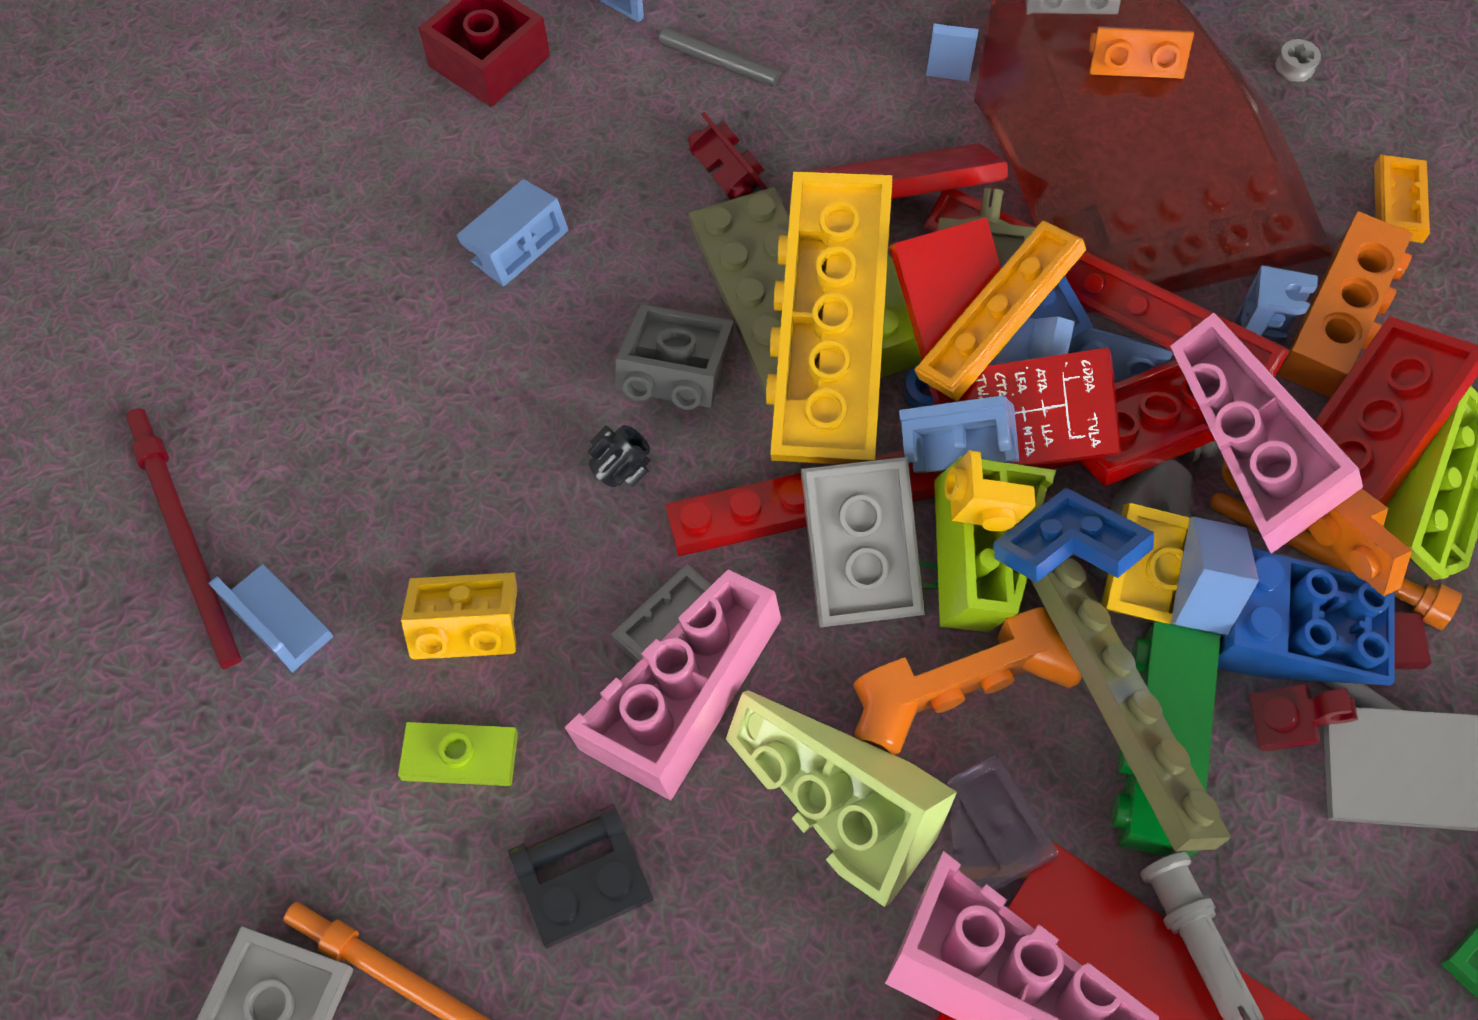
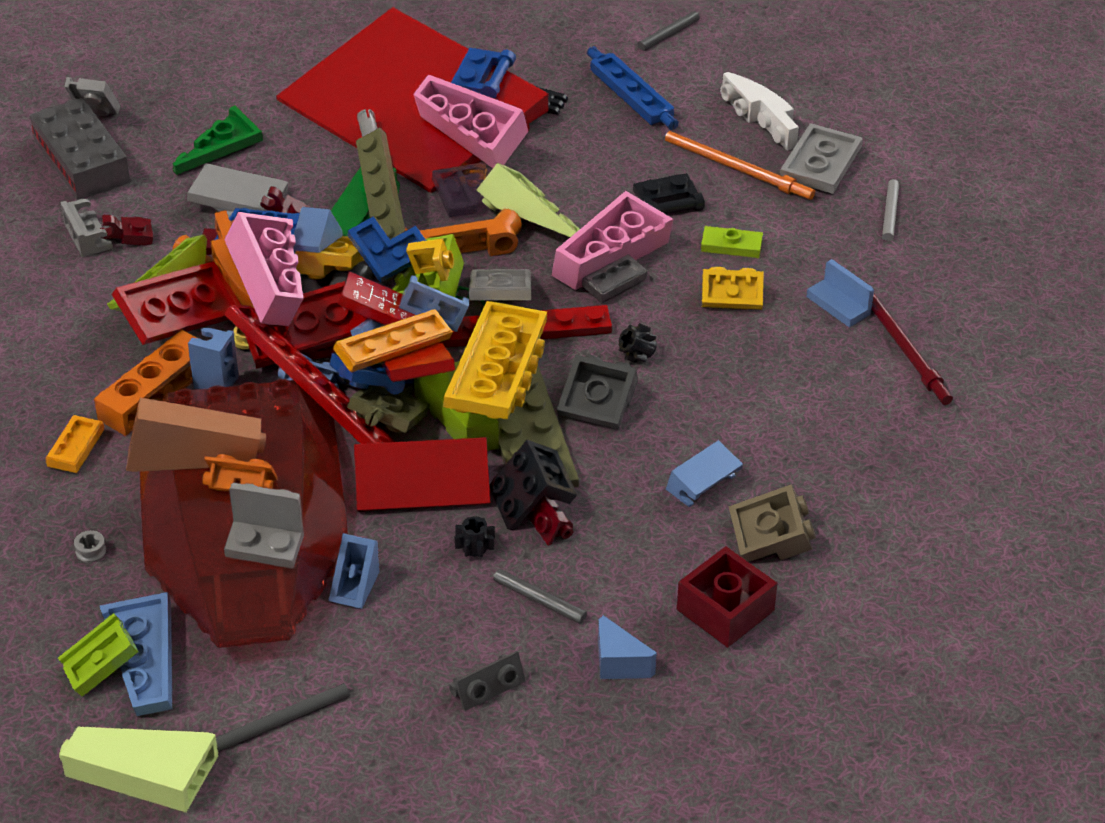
camera: 175 degrees left, 20 degrees down
none -> nougat slope [126,398,266,472]
none -> black gear [454,516,495,557]
none -> black bracket [489,440,577,530]
none -> dark tan plate [729,484,816,562]
none -> light grey bar [882,179,899,241]

